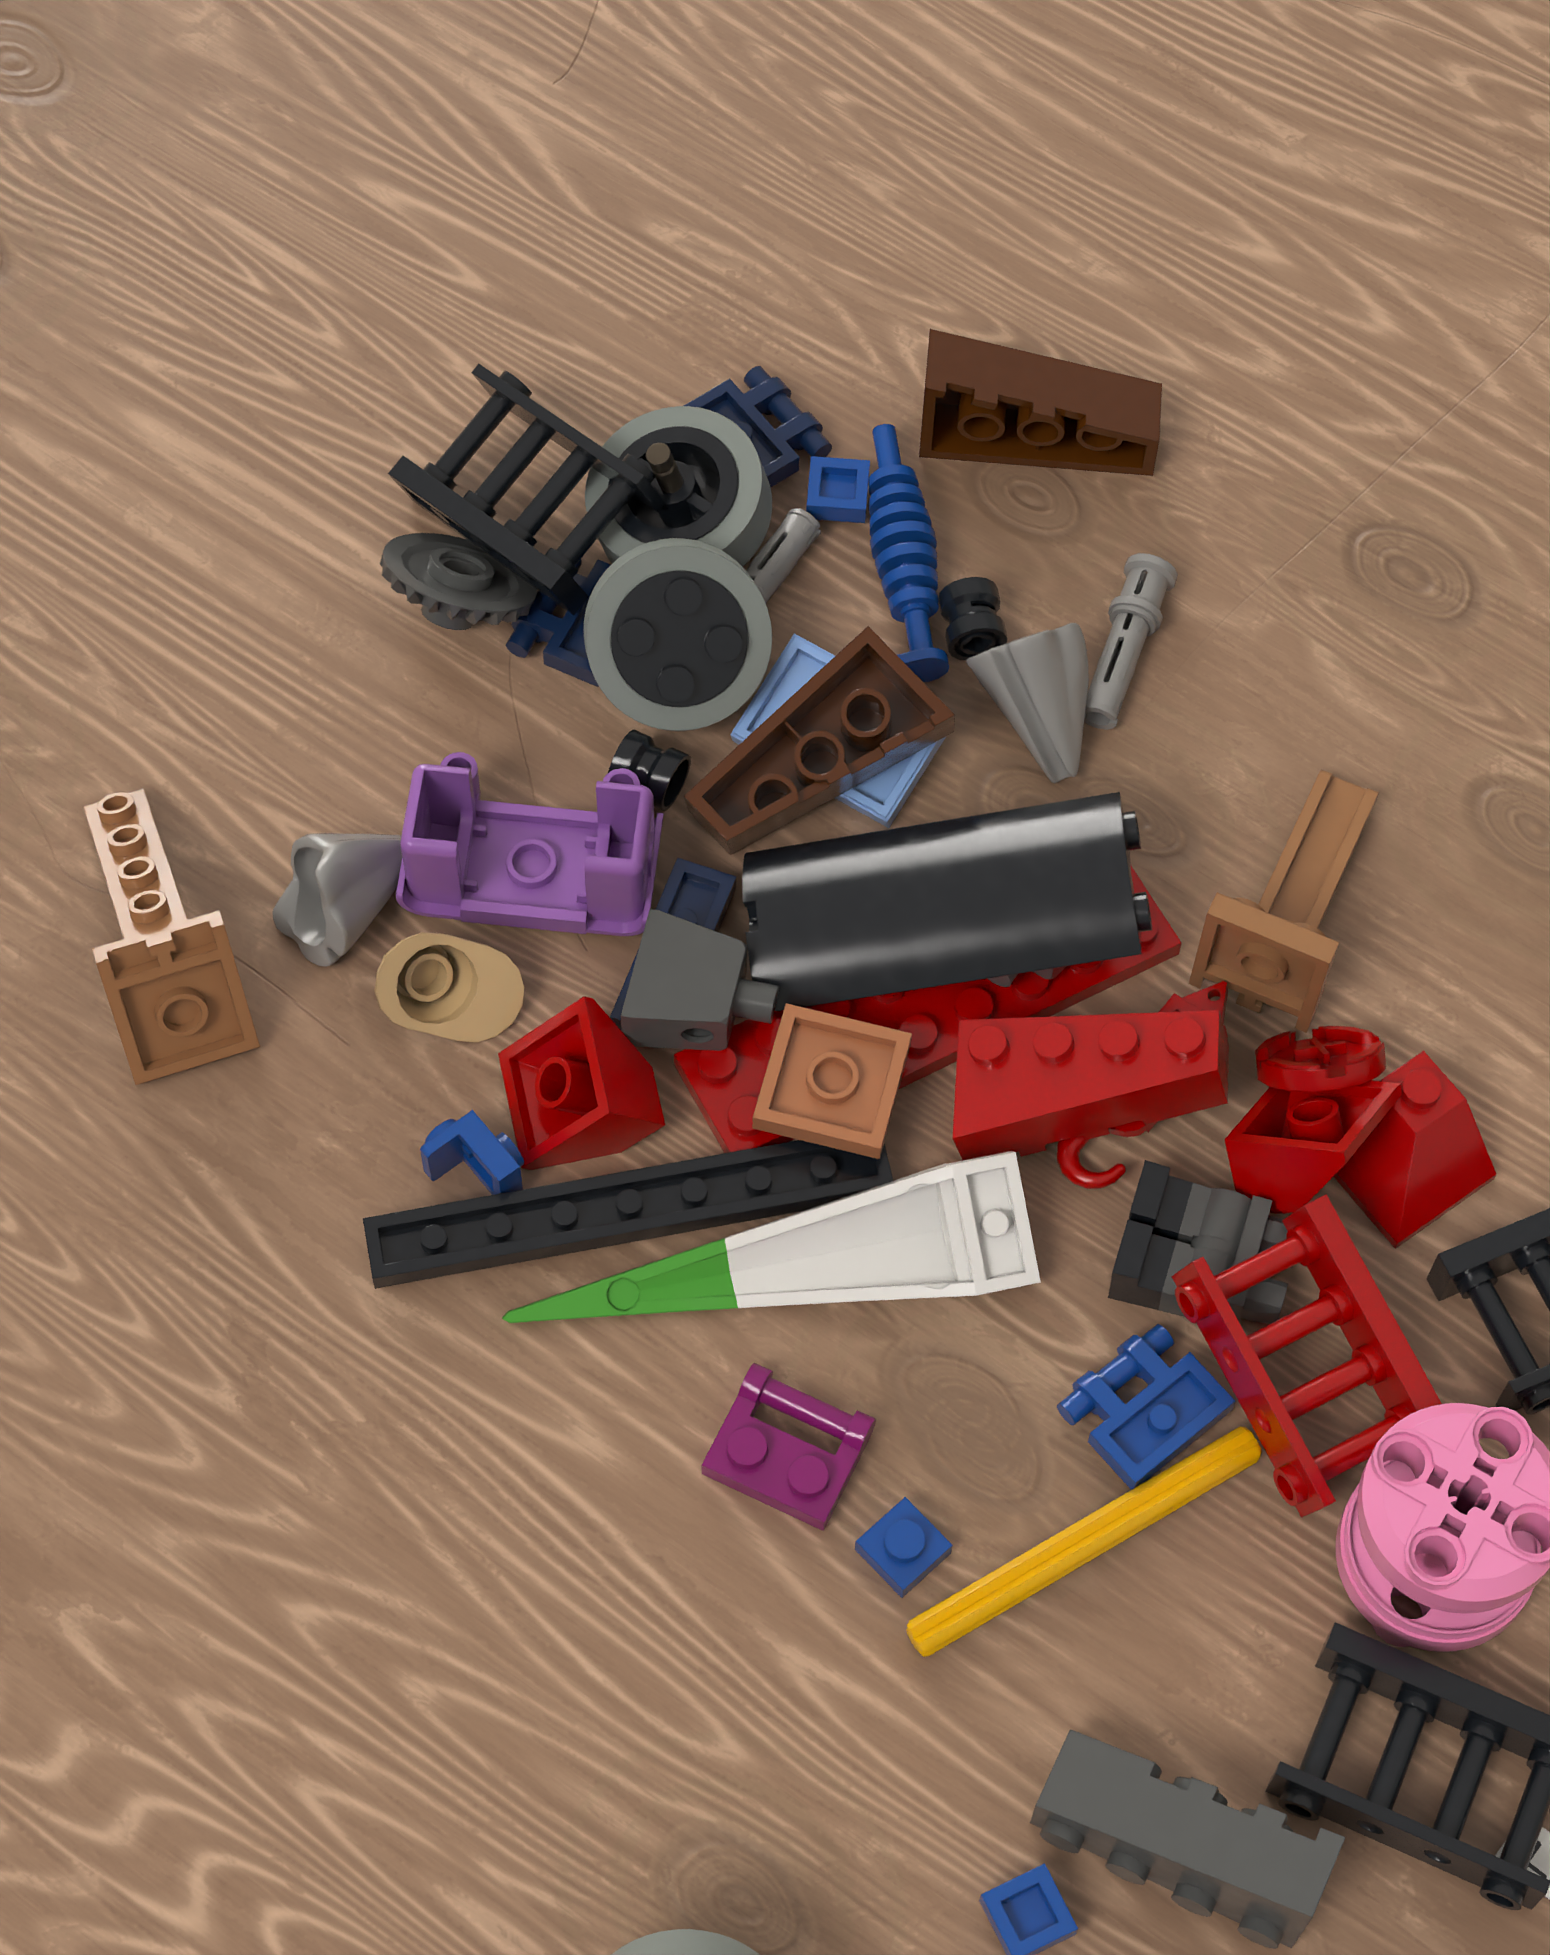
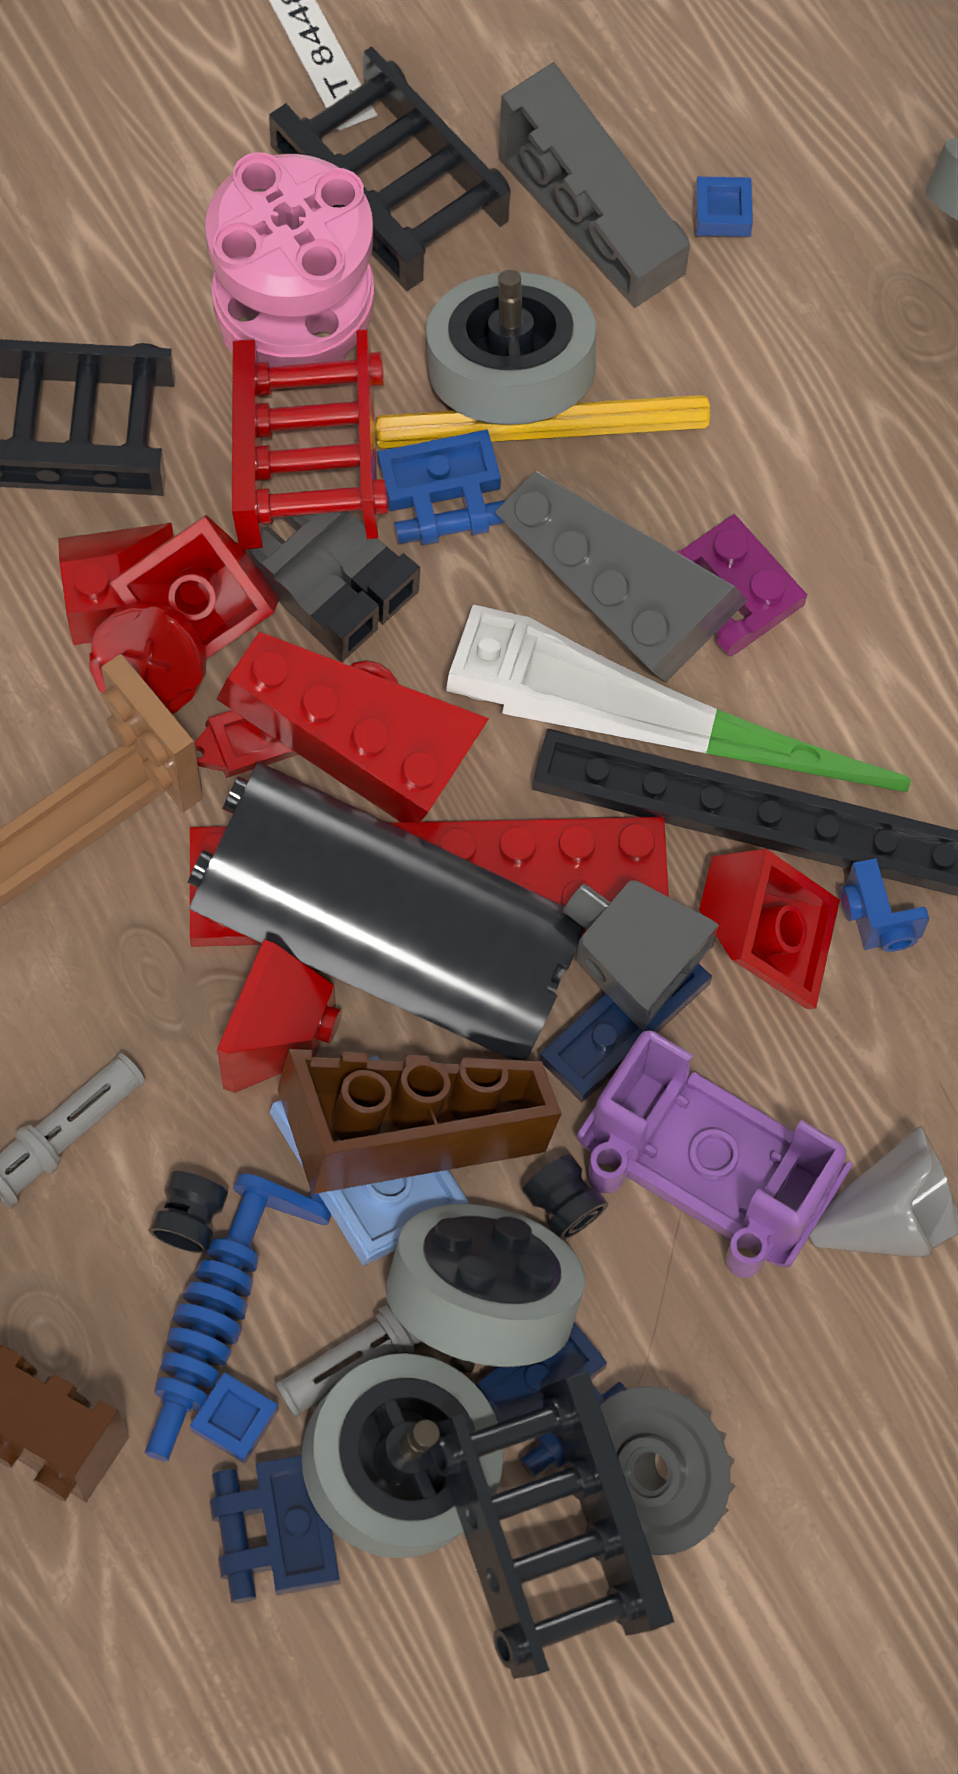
camera: 155 degrees left, 5 degrees up
tan piece [375,932,525,1042] -> none
nougat plate [752,1003,912,1159] -> none
blue plate [855,1497,953,1598] -> none
light grey hat [966,623,1089,784] -> none
none -> red slope [217,940,342,1093]
none -> wheel [426,270,596,424]
none -> dark grey wedge [495,471,748,683]

